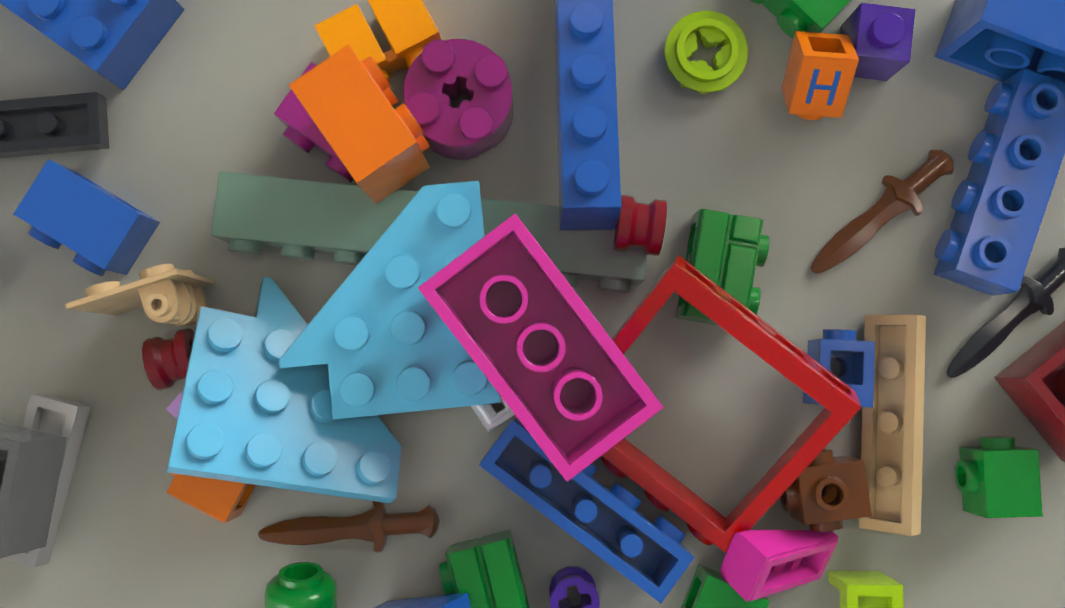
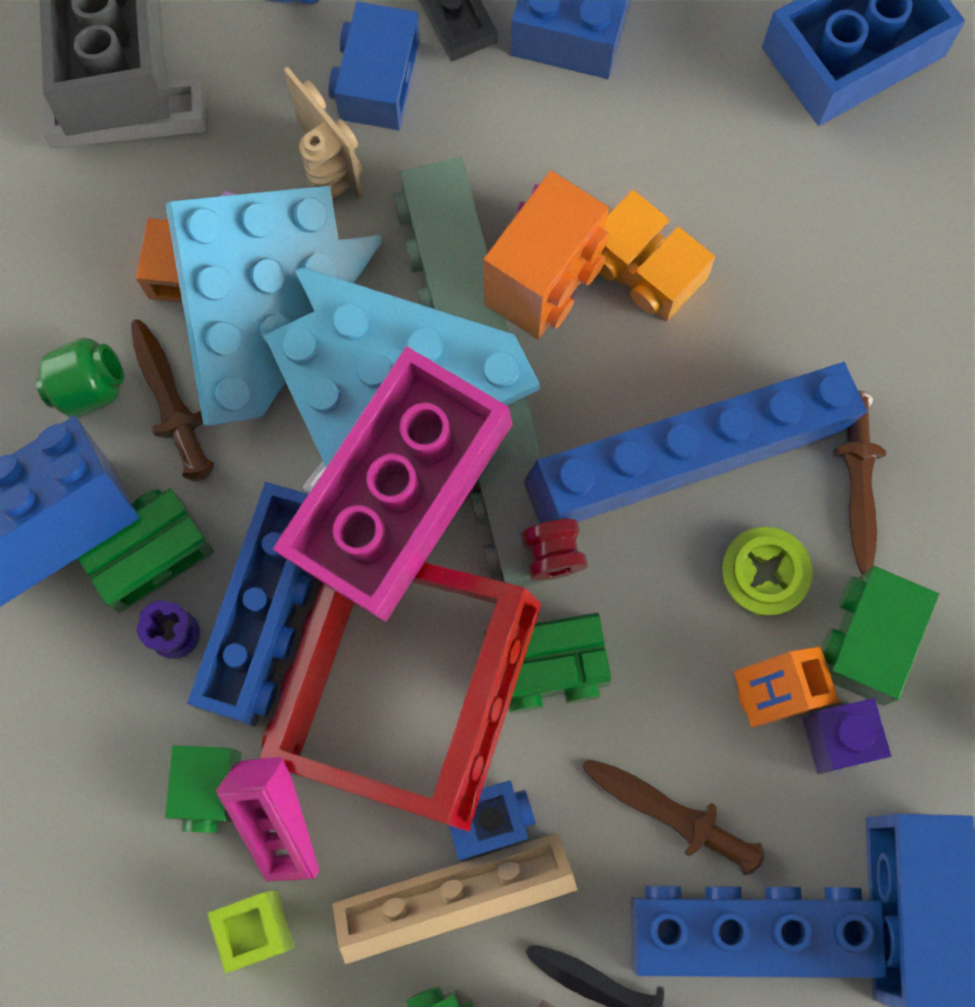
camera: 70 degrees right, 10 degrees down
dark red wheel [142,328,195,390] -> none
magenta brick [403,39,514,160] -> none
reddish brown brick [780,449,872,532] -> none

